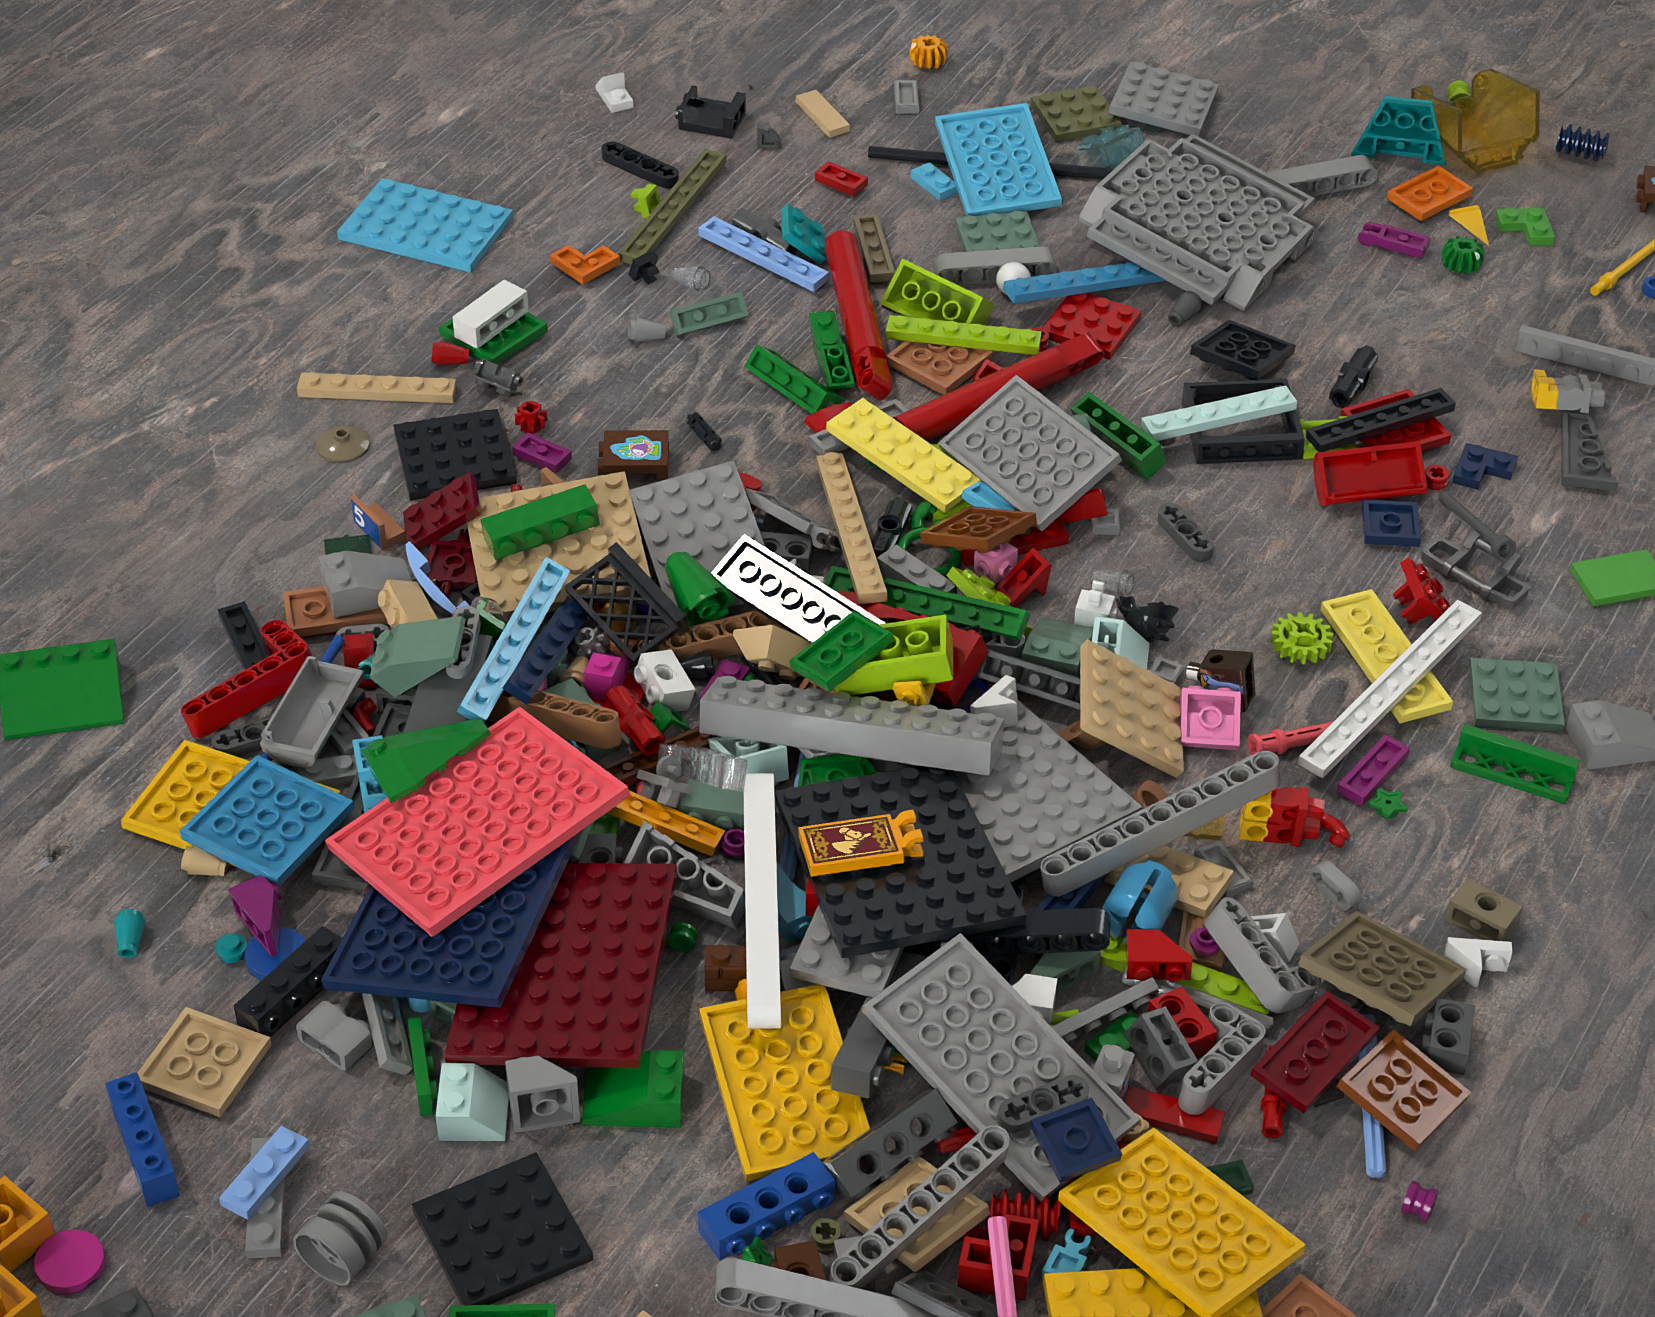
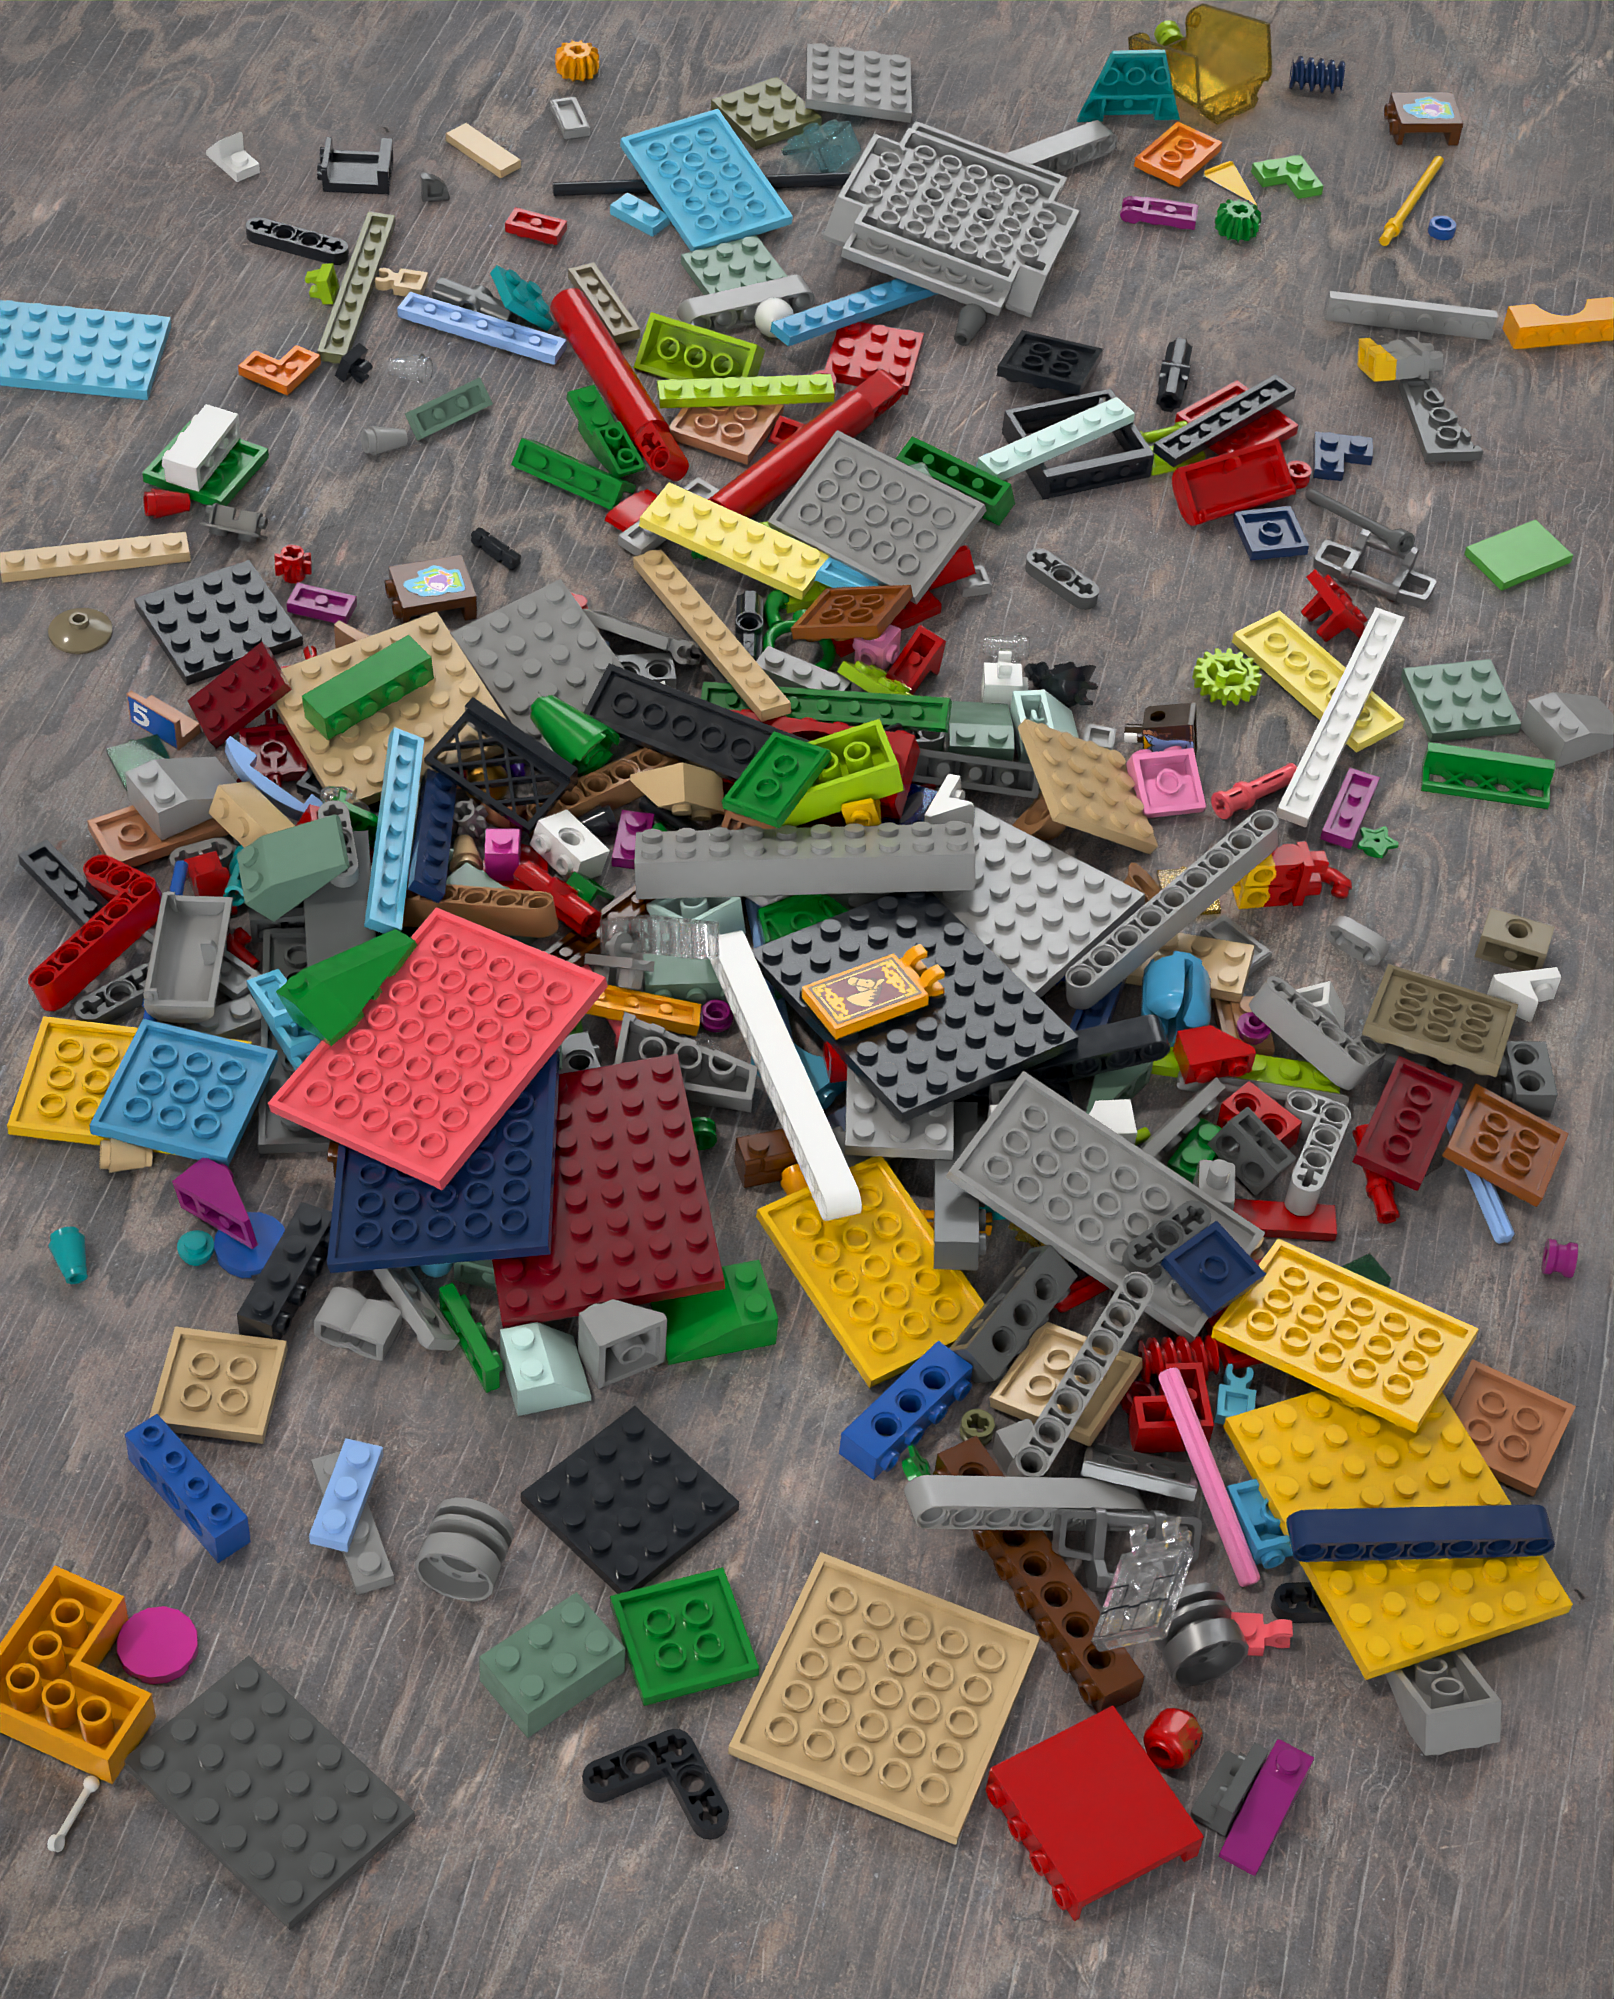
camera: 20 degrees left, 5 degrees up
none -> tan plate [375,268,428,297]

